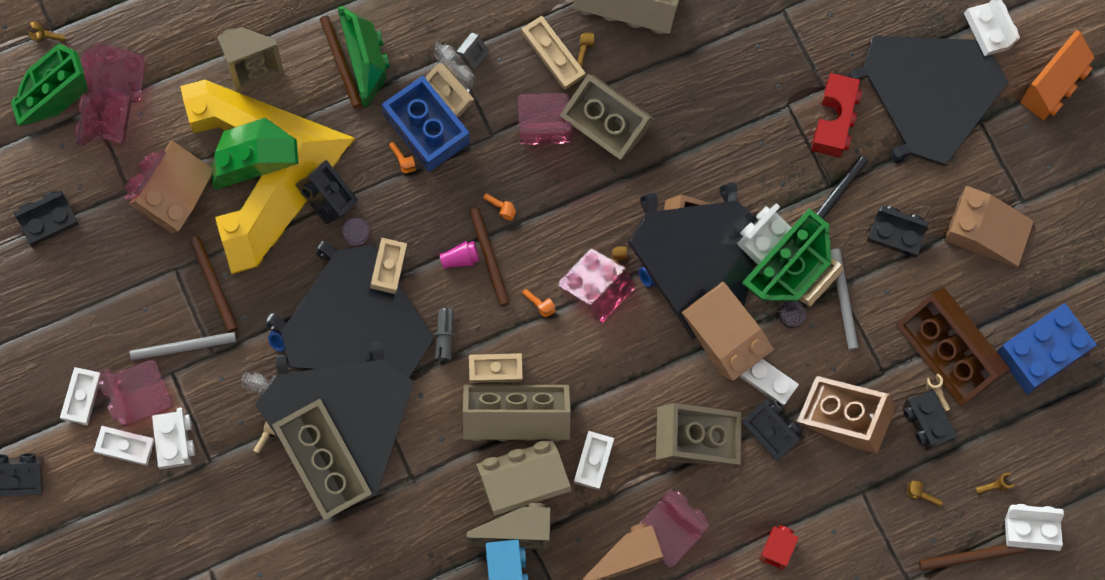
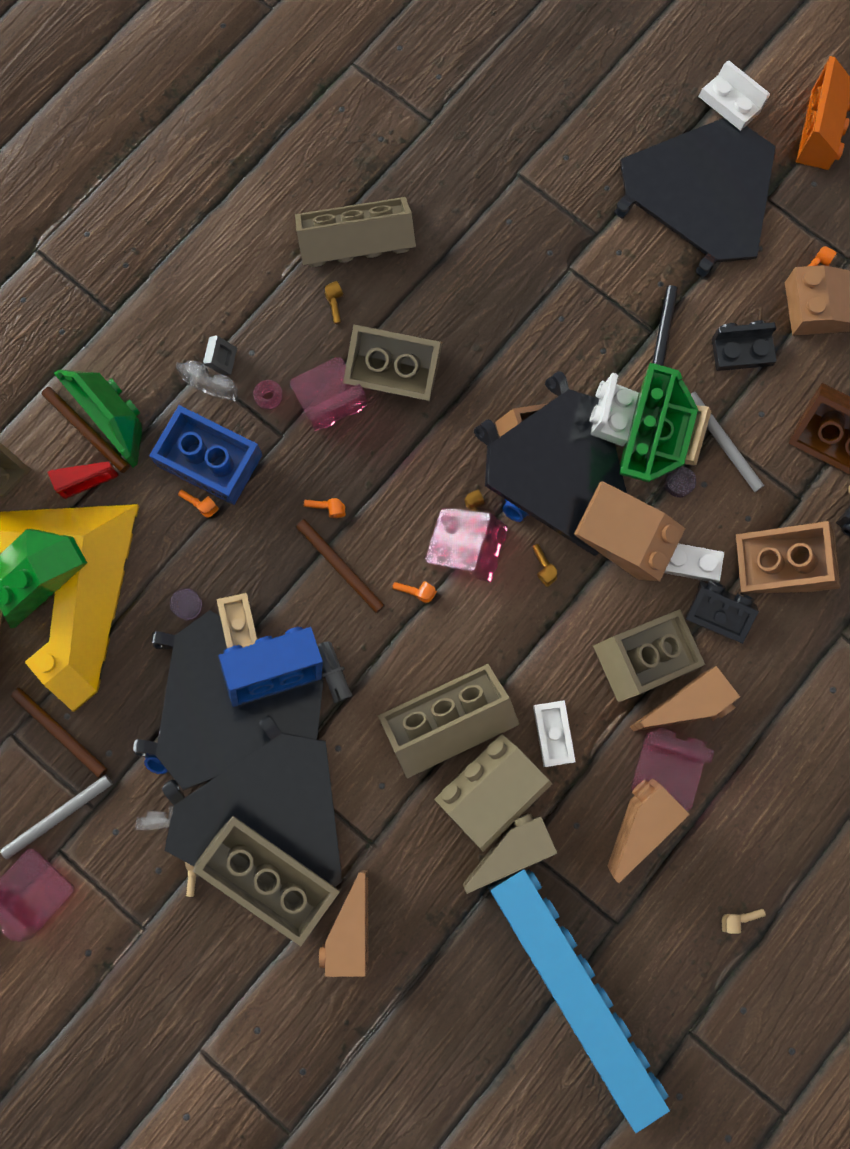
camera: 20 degrees left, 5 degrees up
white plate [94,426,155,466] -> none
white bracket [152,408,195,469] -> none
black bracket [295,160,358,224] -> none
tan plate [426,63,475,118] -> none
dark pink cone [440,241,480,269] -> none
tan plate [469,353,523,383] -> none
tan plate [521,16,586,90] -> none
red brick [759,525,799,571] -> none
red arch [811,73,862,158] -> none
none -> red slope [48,461,119,499]
none -> blue brick [218,627,323,707]
none -> clear pink plate [253,380,283,409]
none -> medium nougat slope [319,870,369,977]
none -> pearl gold hand [532,544,557,587]
none -> medium nougat slope [630,666,740,732]
none -> orange hand [808,246,837,266]

